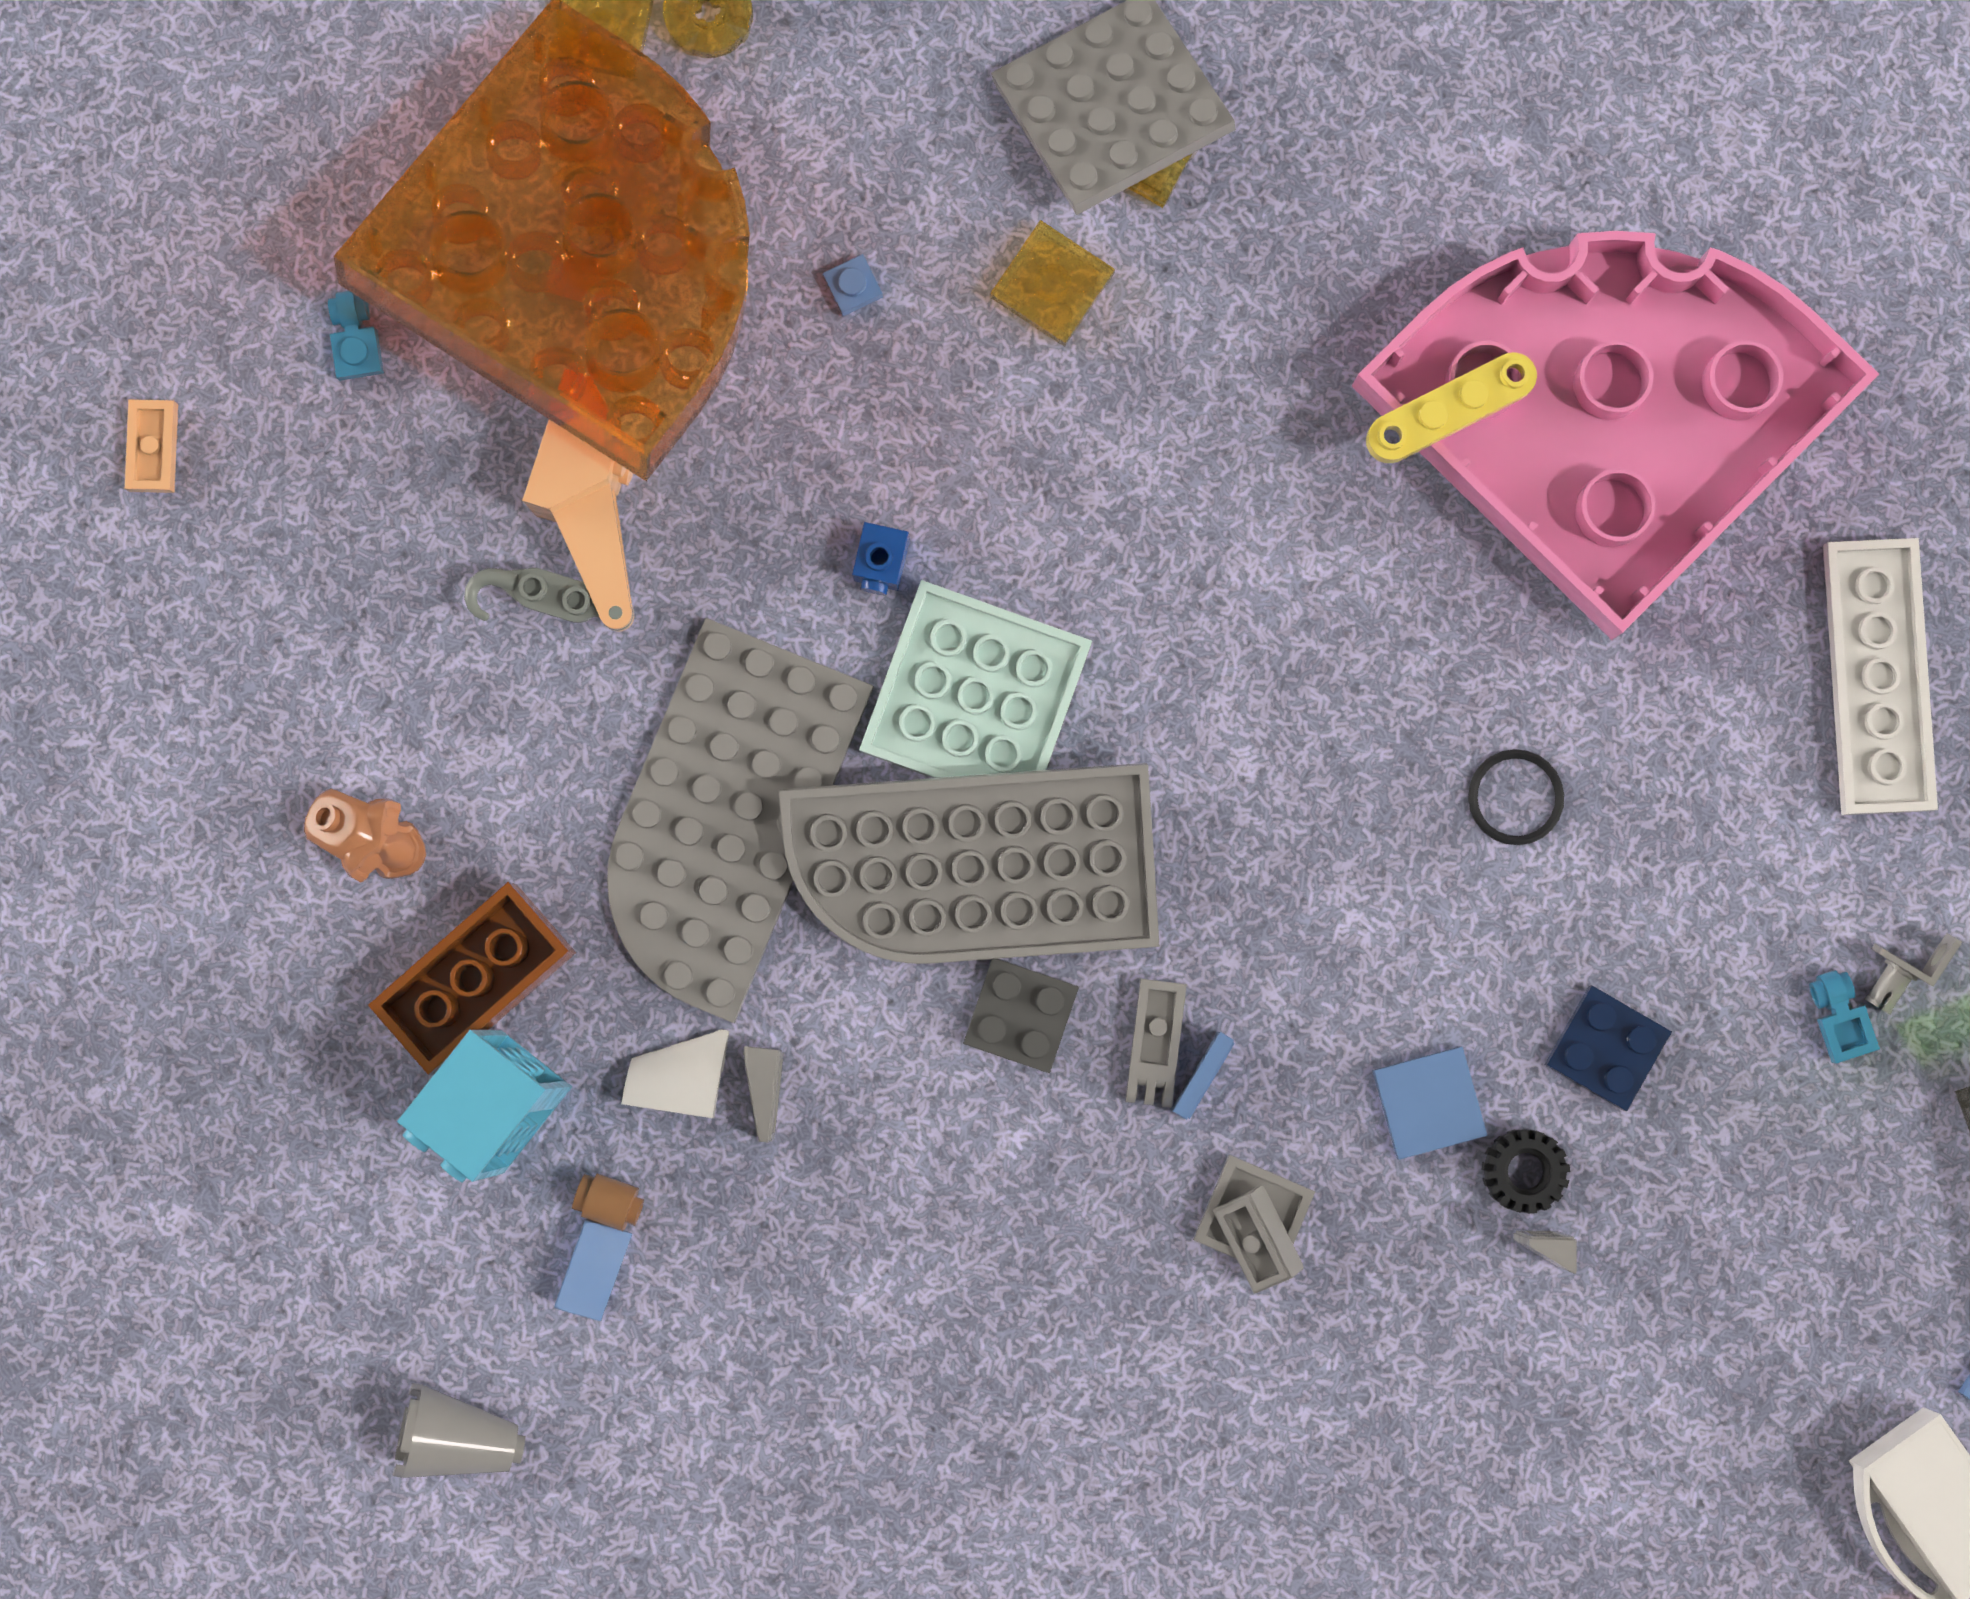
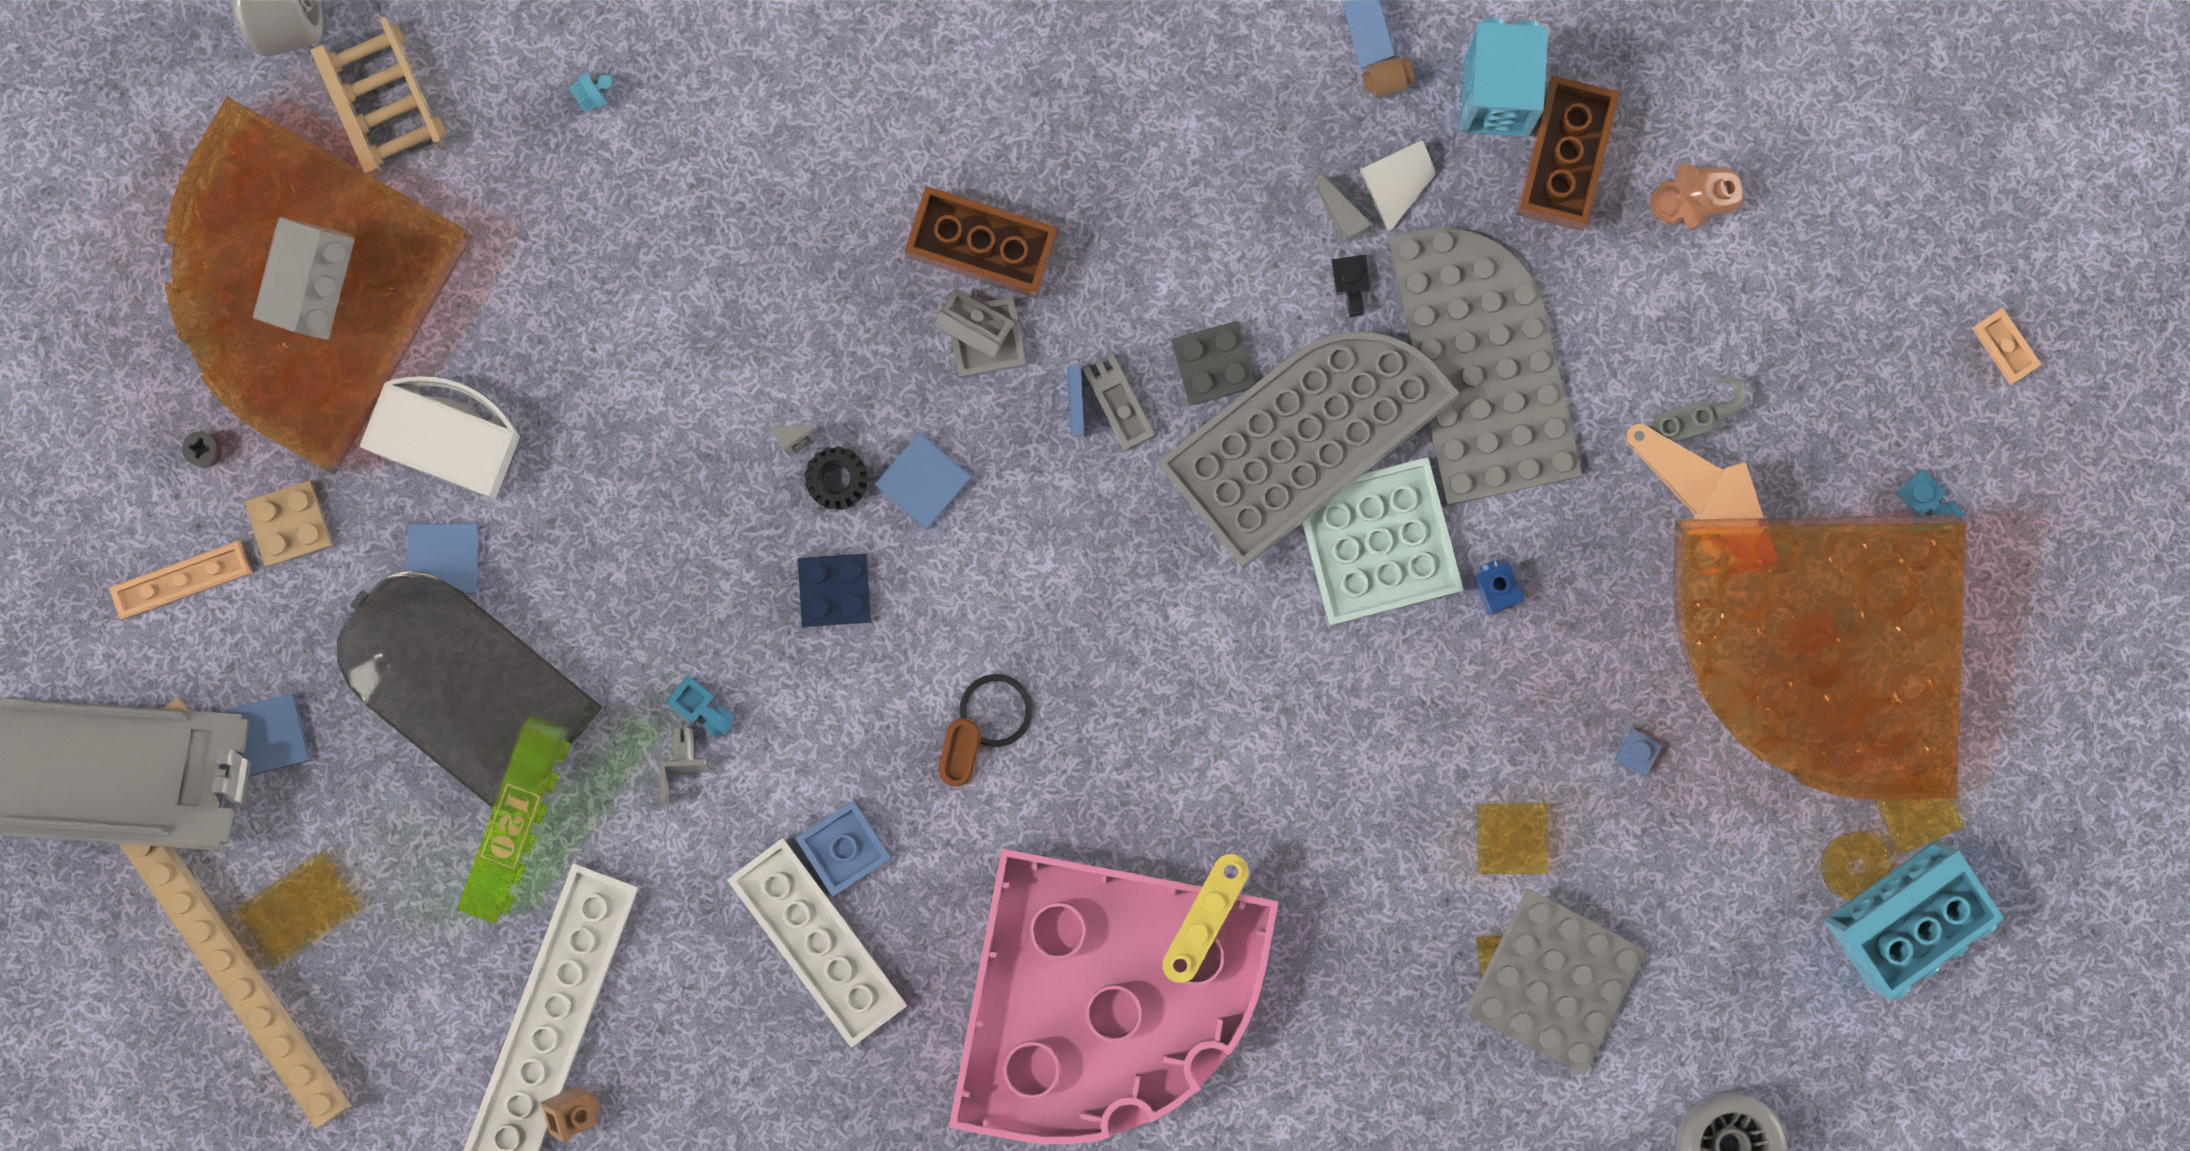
camera: 145 degrees right, 0 degrees up
none -> medium blue plate [795,800,892,897]
none -> dark orange brick [904,186,1058,299]
none -> dark orange tile [938,718,982,787]
none -> black plate [1331,255,1370,317]

